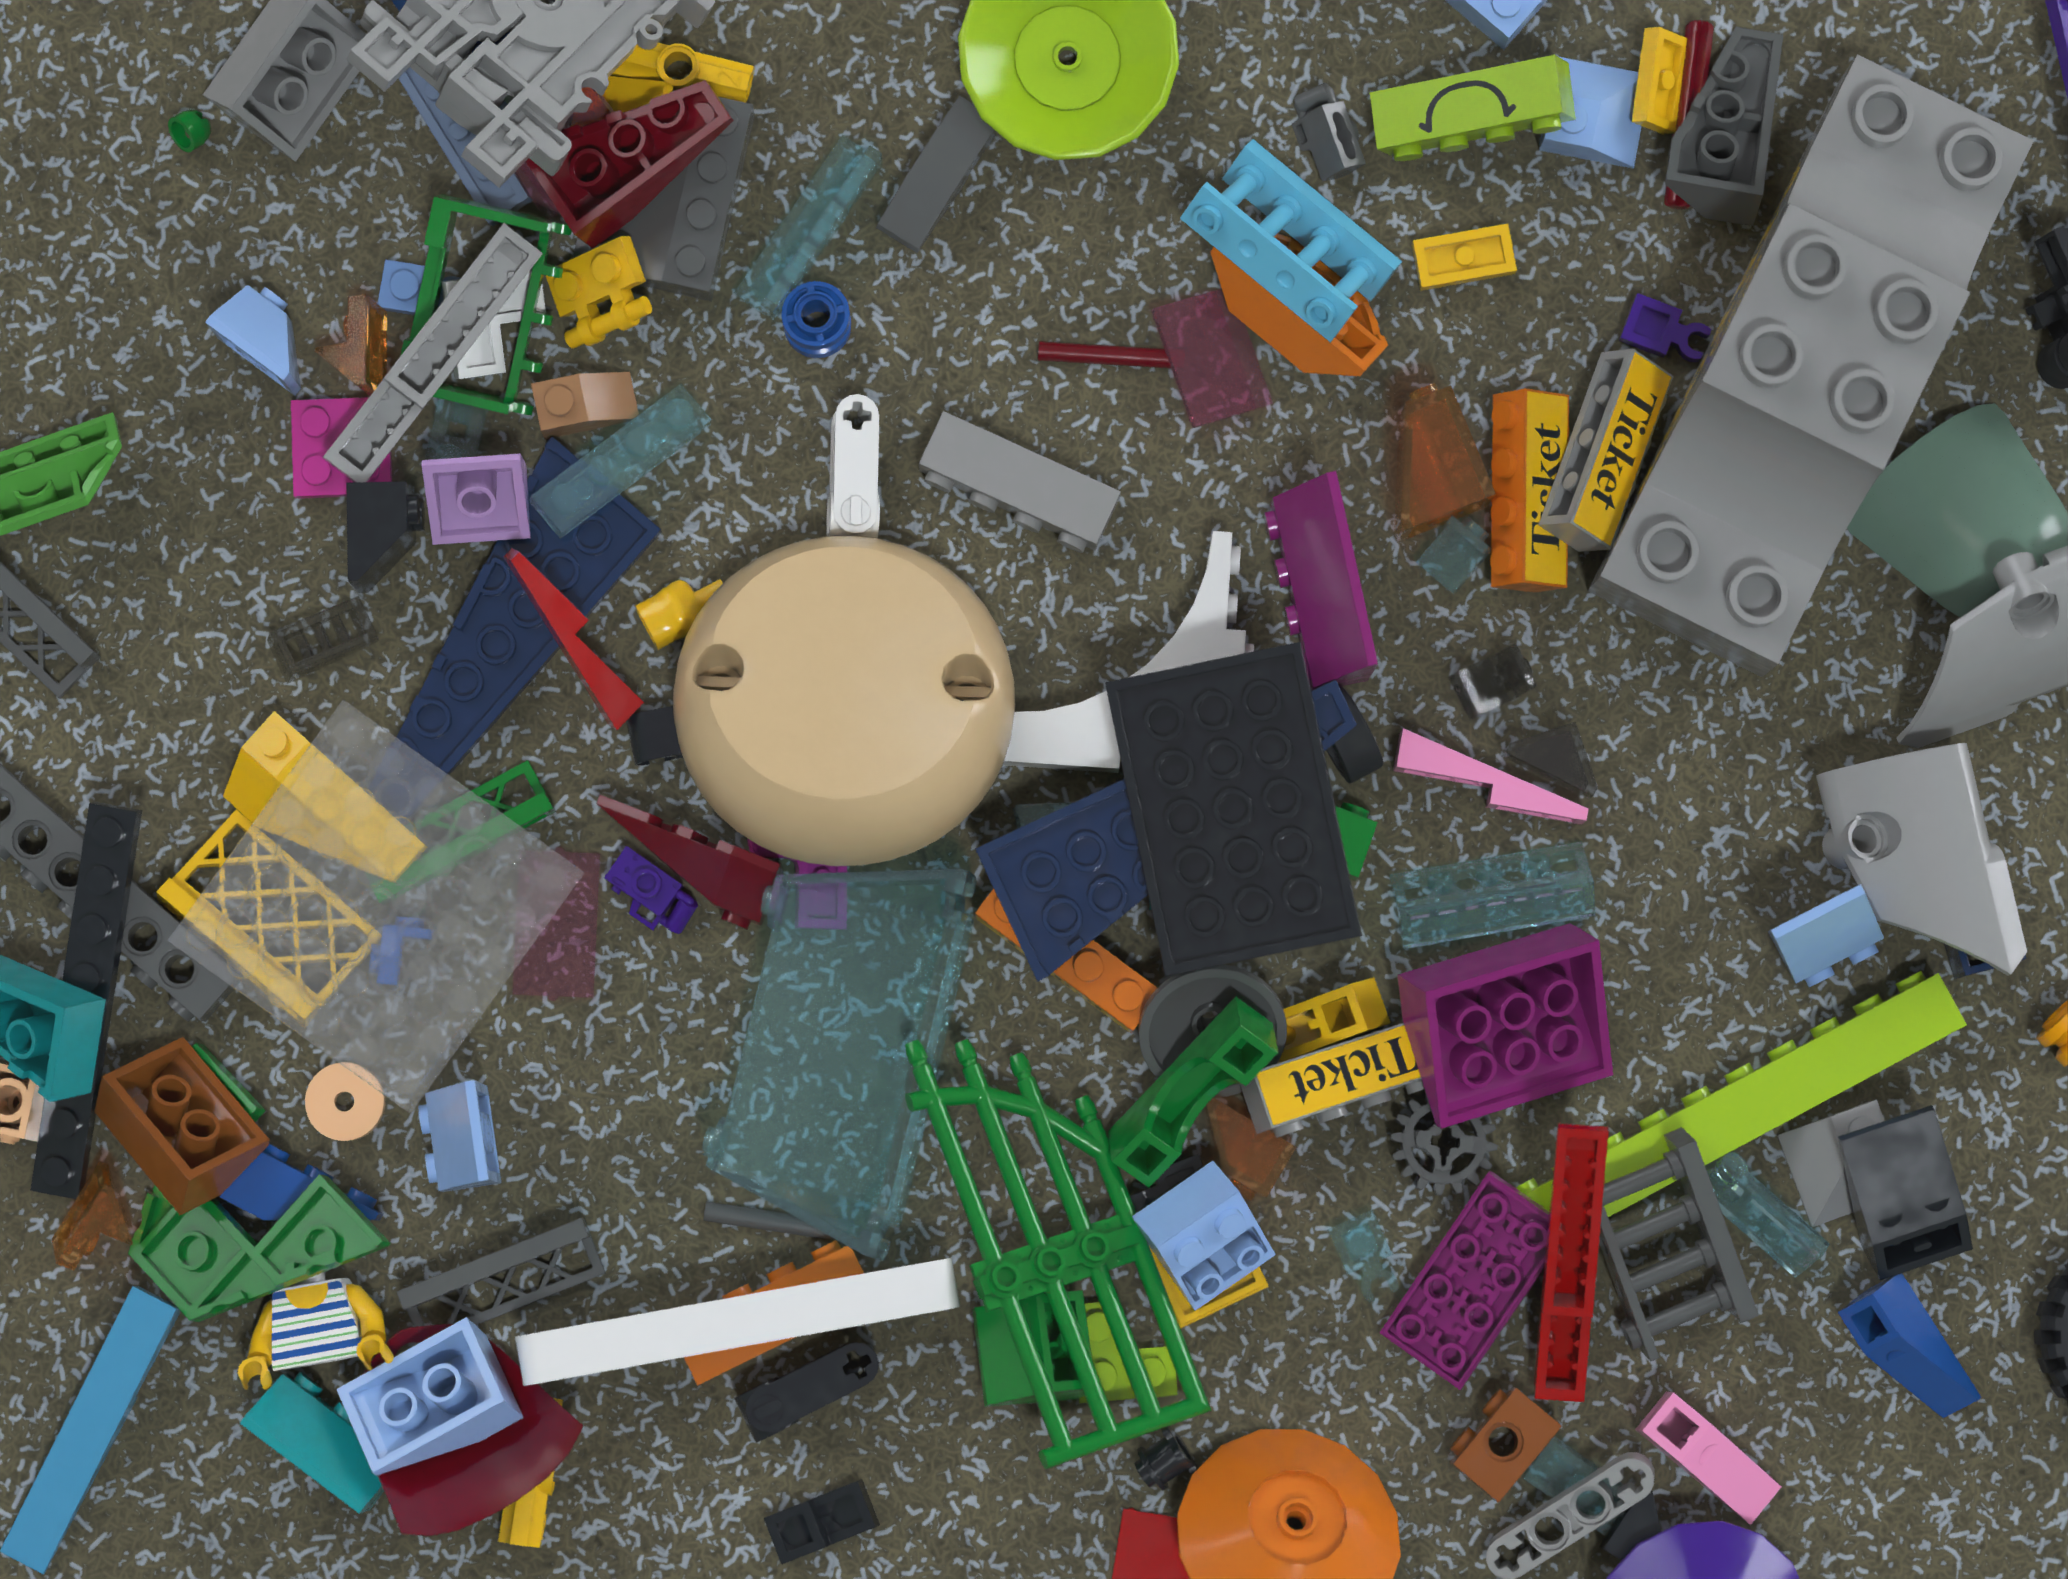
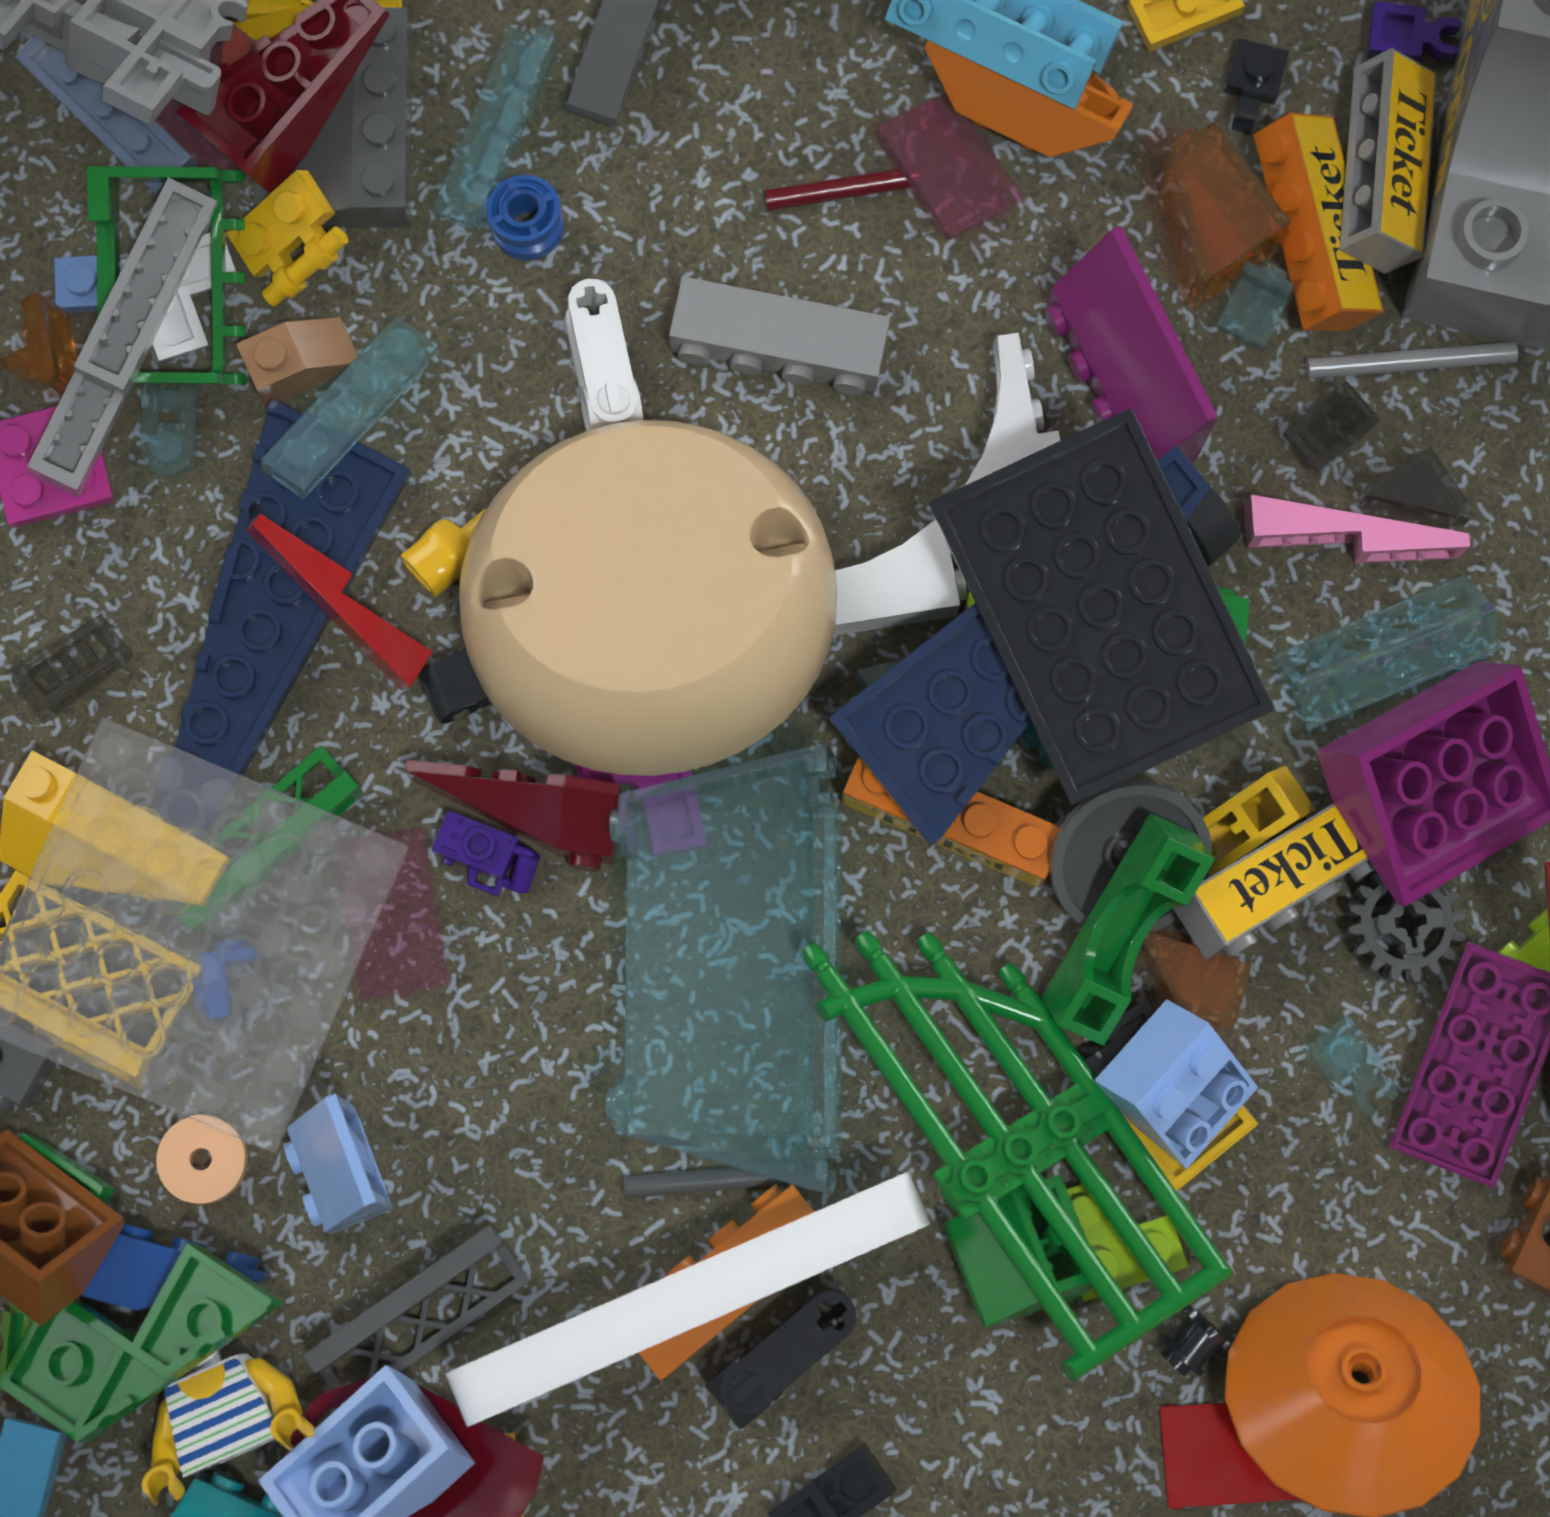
camera: 10 degrees left, 5 degrees down
black slope [347,481,425,593] -> none
lavender slope [422,454,531,545] -> none
none -> black plate [1224,38,1289,134]
none -> light grey bar [1305,341,1518,379]

